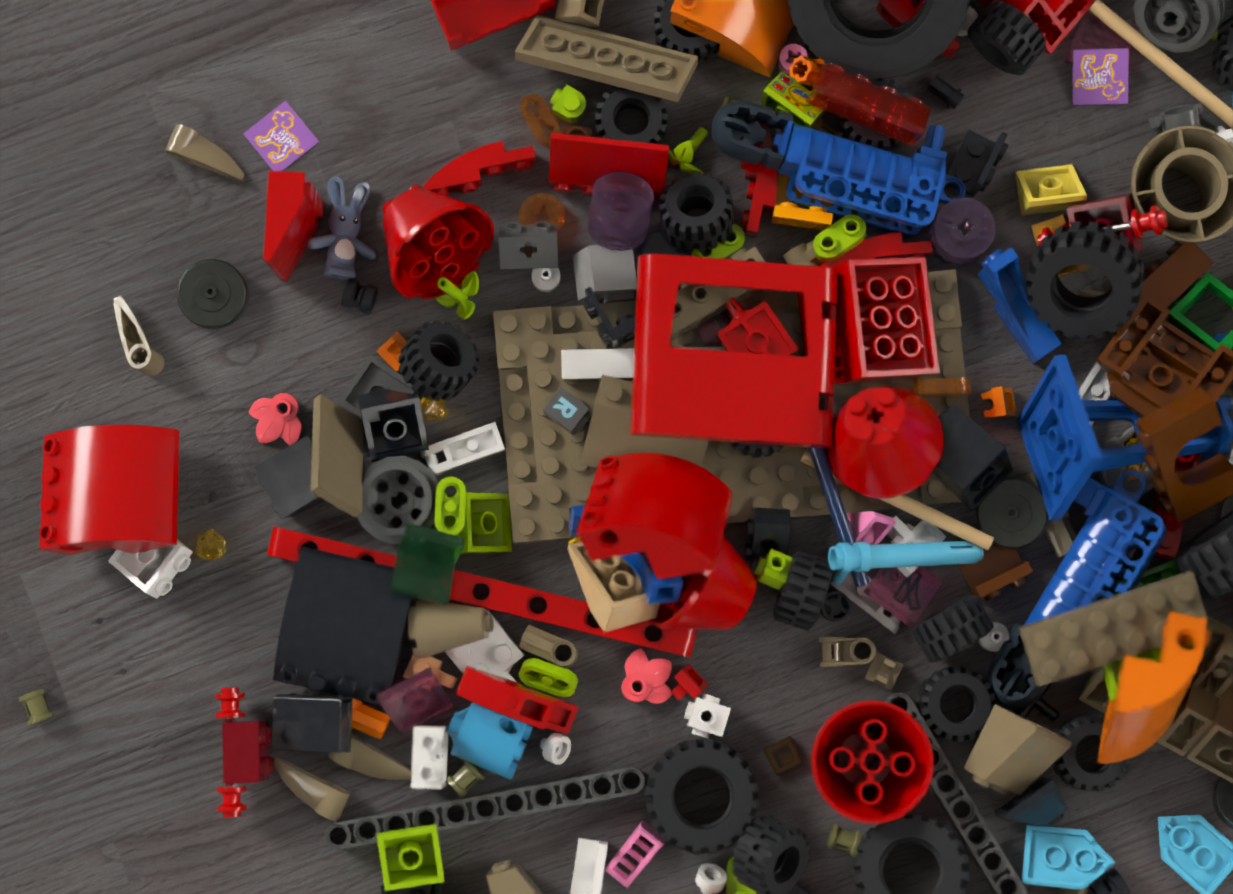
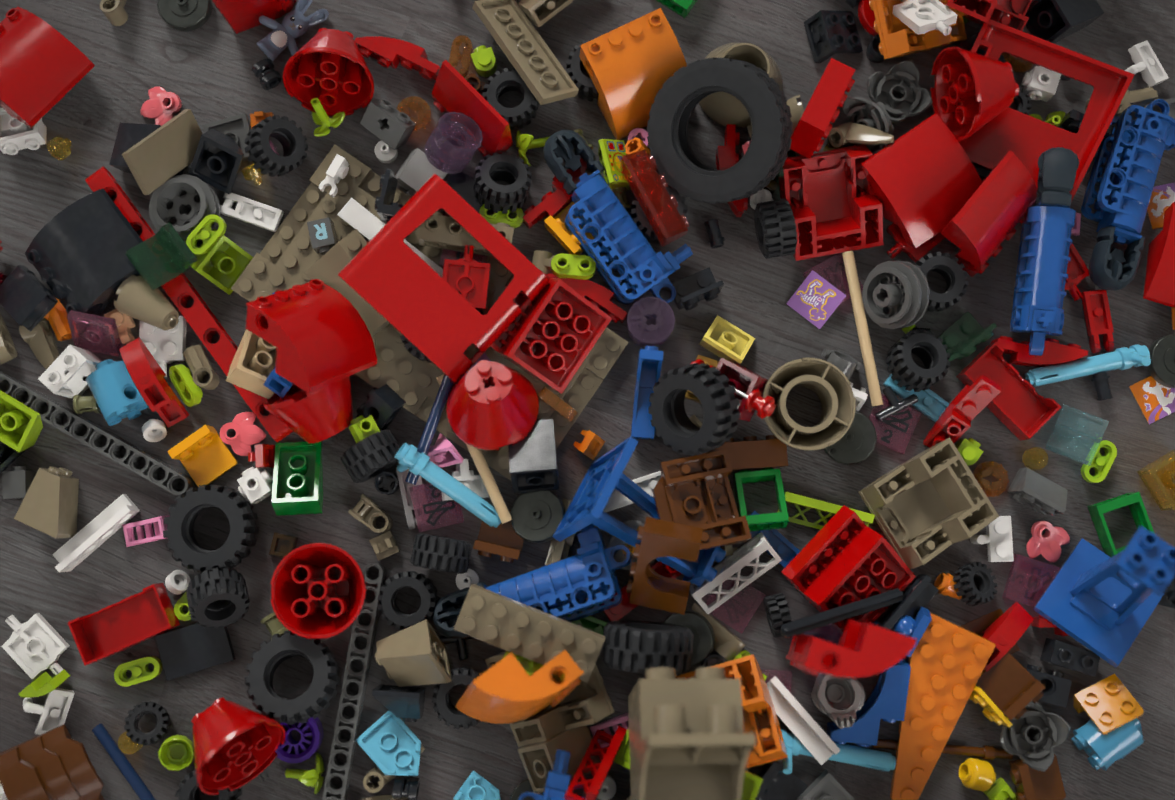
camera: 40 degrees right, 0 degrees up
none -> light orange bracket [167,425,238,487]
none -> green slope [271,441,323,516]
none -> white plate [319,154,349,197]

